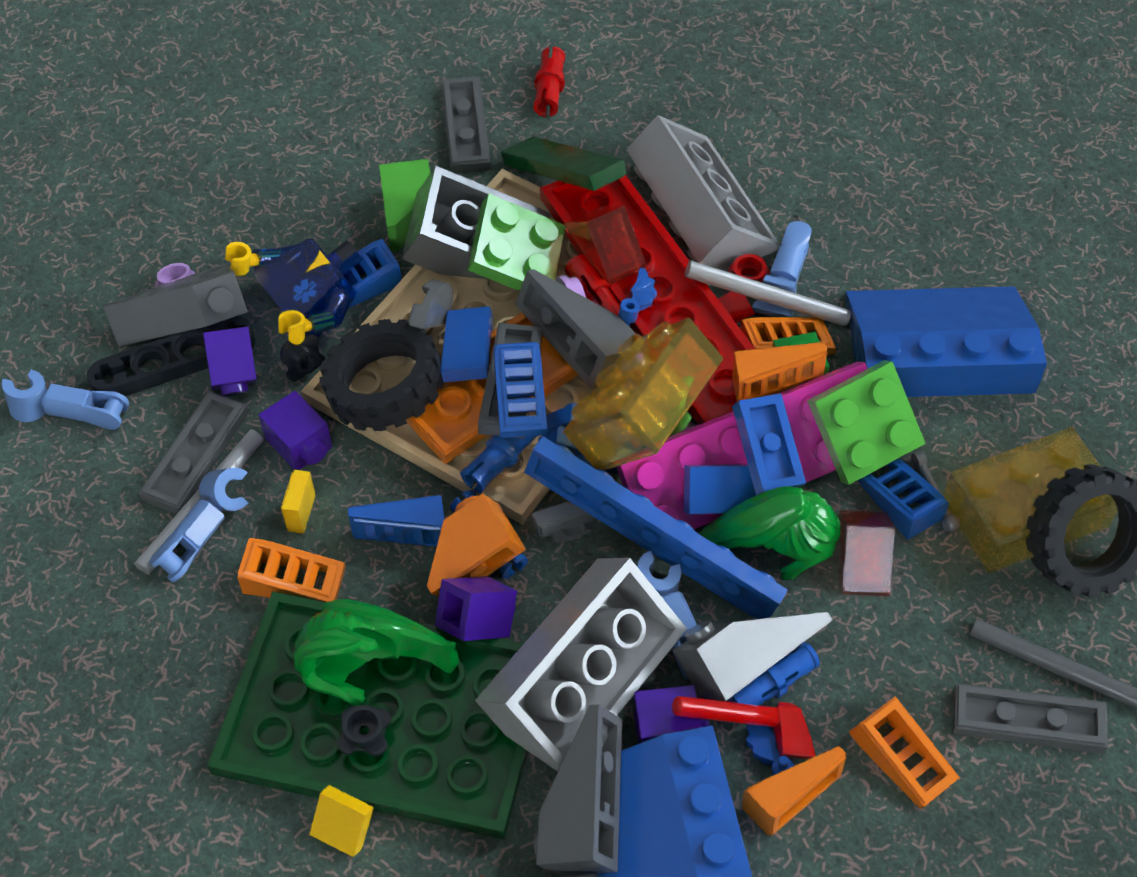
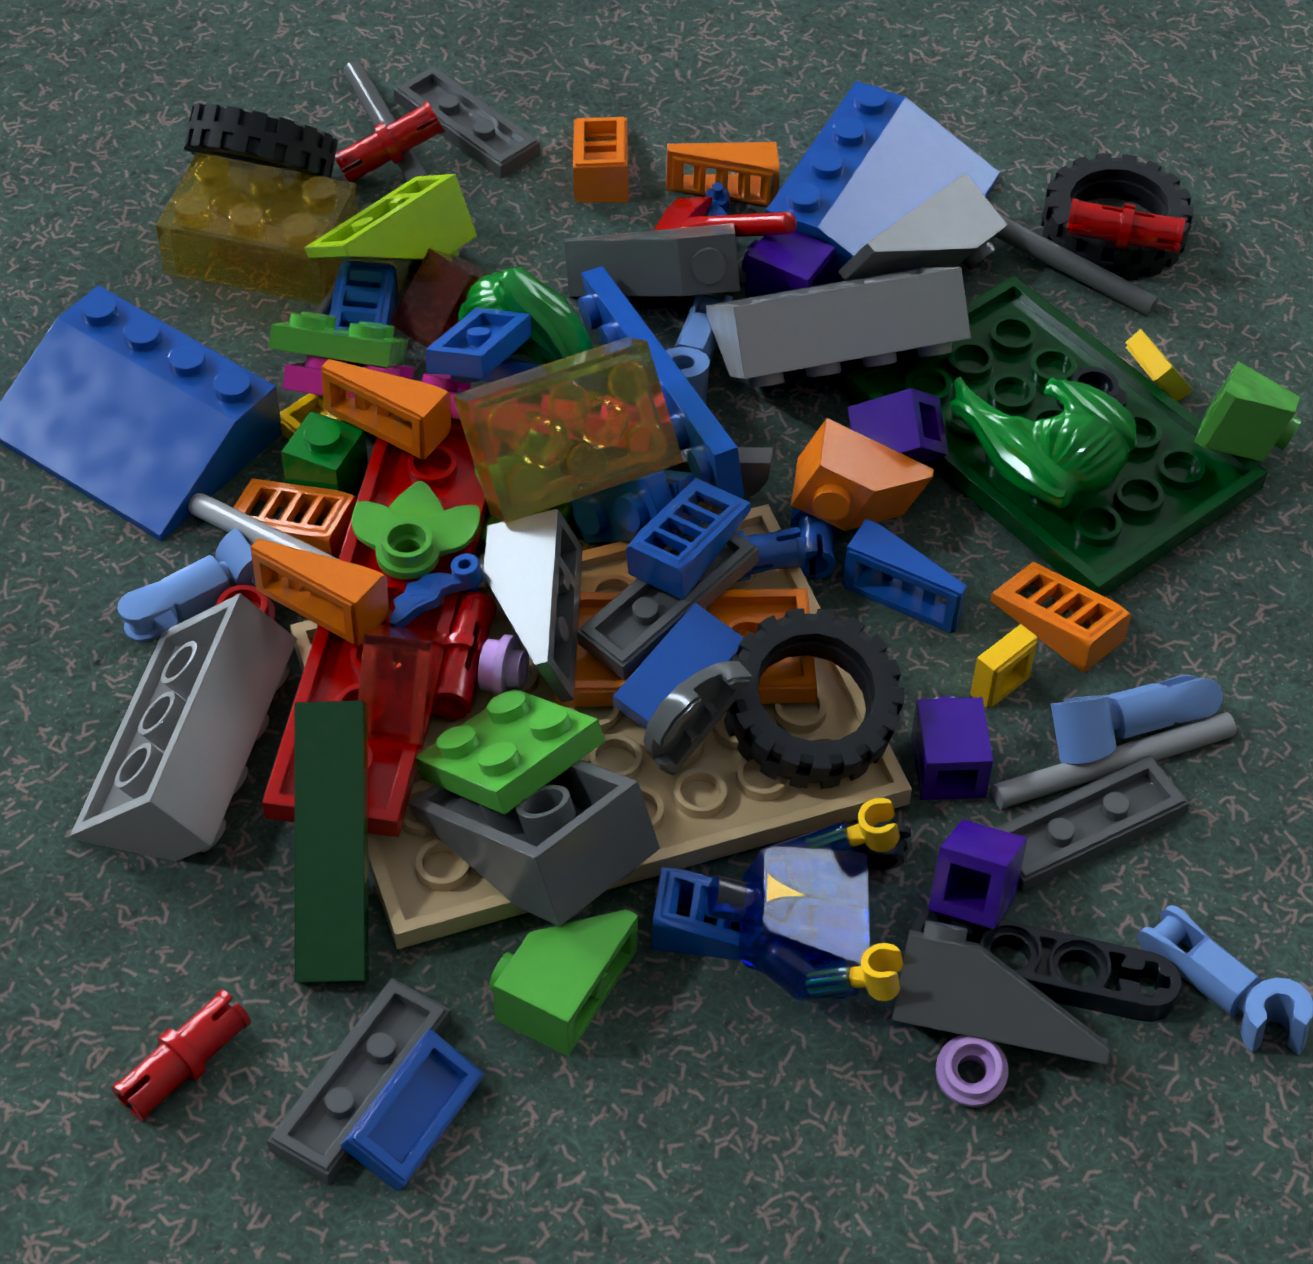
camera: 145 degrees left, 5 degrees down
none -> orange slope [250,538,389,646]
none -> lime slope [304,174,477,266]
none -> red pin [335,101,445,185]
none -> blue tile [340,1029,486,1191]
none -> bright green plate [352,481,480,579]
none -> bright green slope [1194,361,1302,462]

